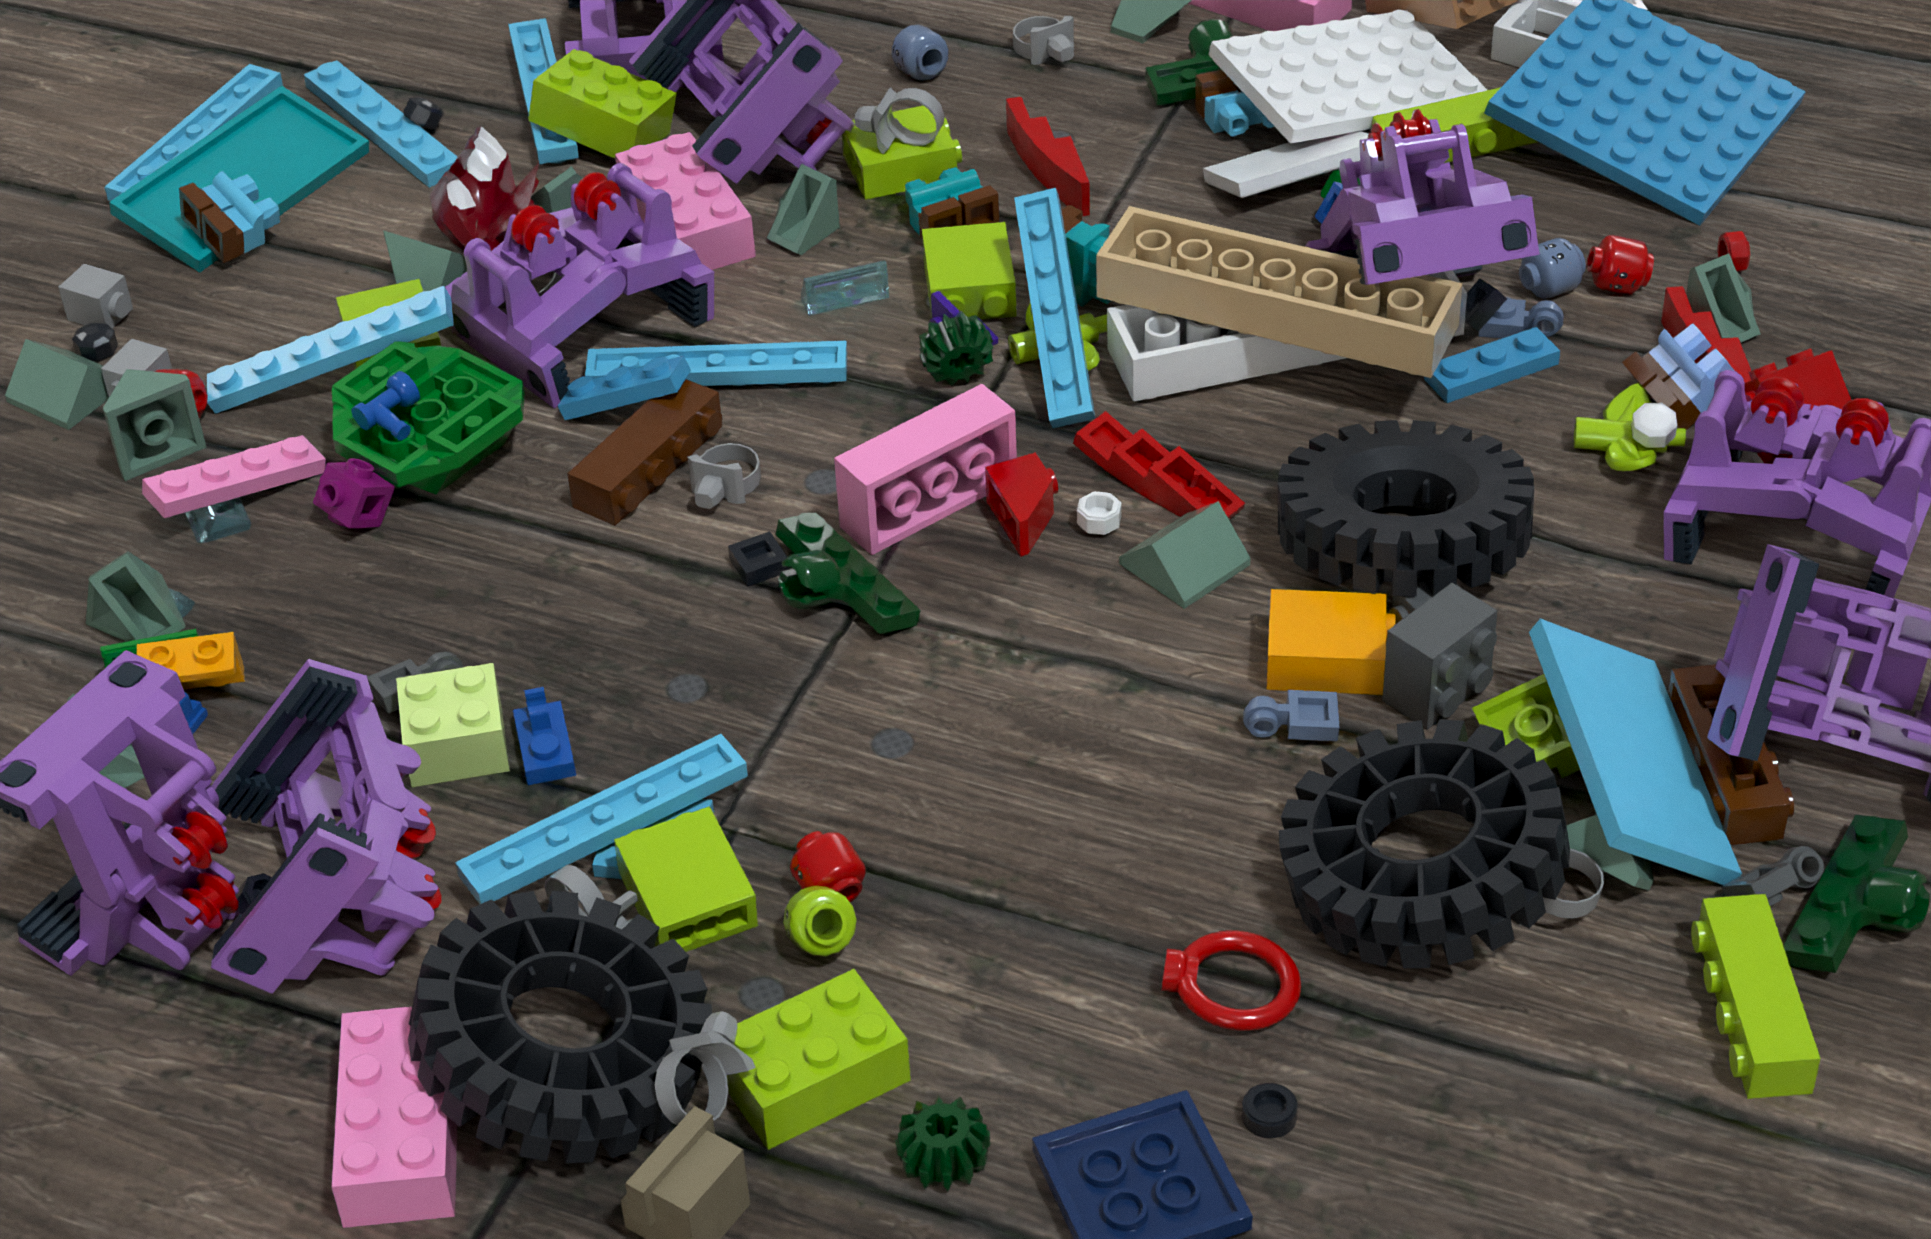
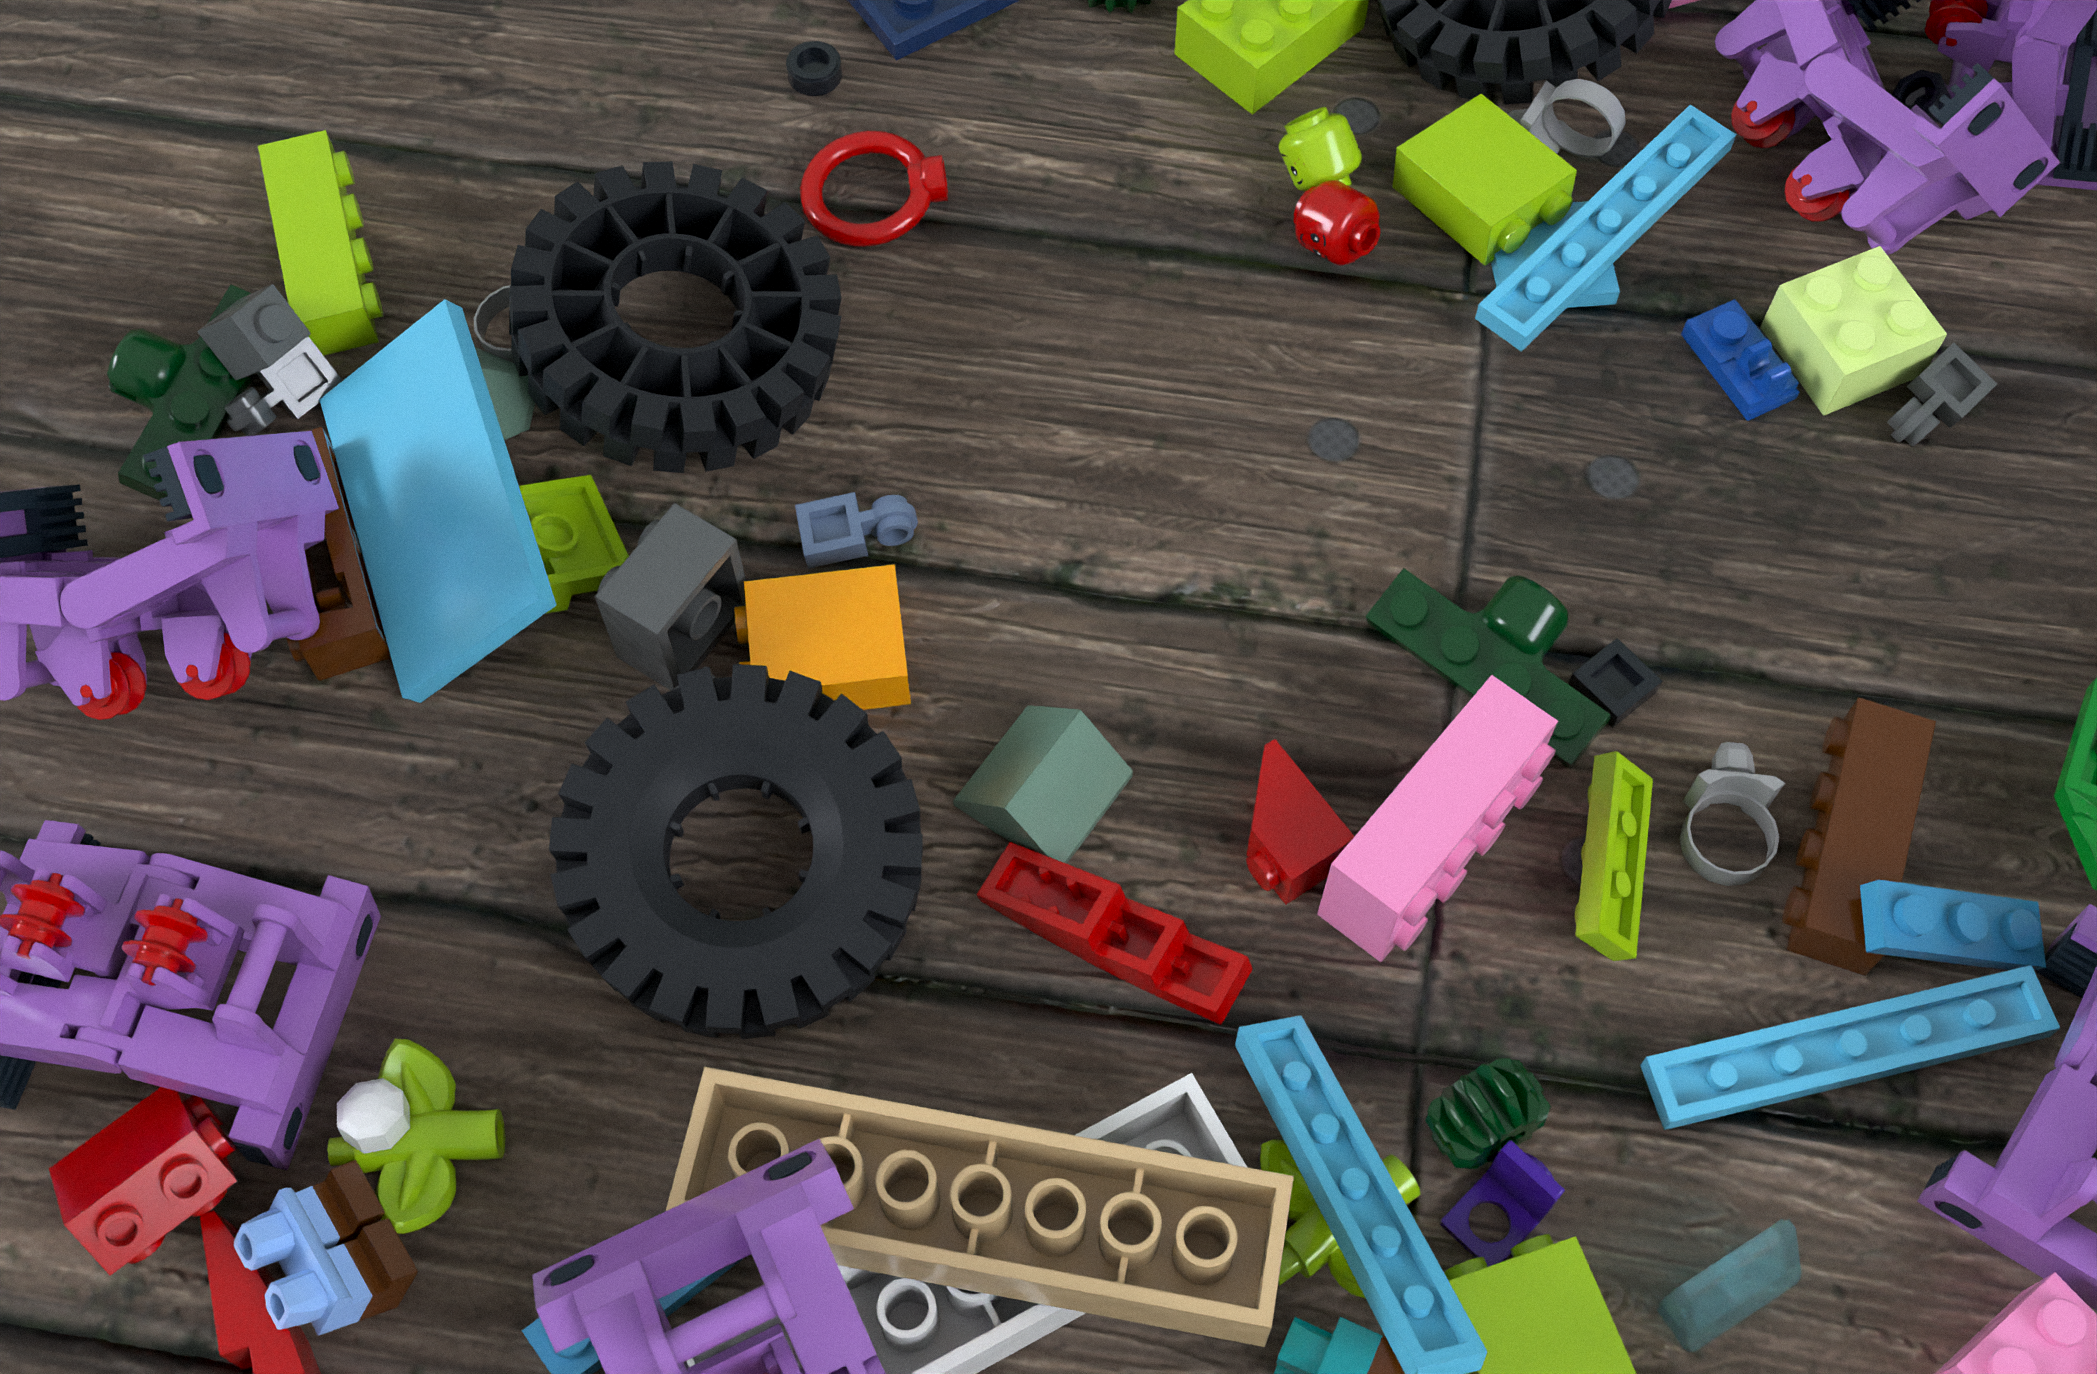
camera: 165 degrees right, 20 degrees up
white tile [1077,491,1122,535] -> none
none -> dark grey brick [197,284,311,380]
none -> lime plate [1575,751,1653,961]

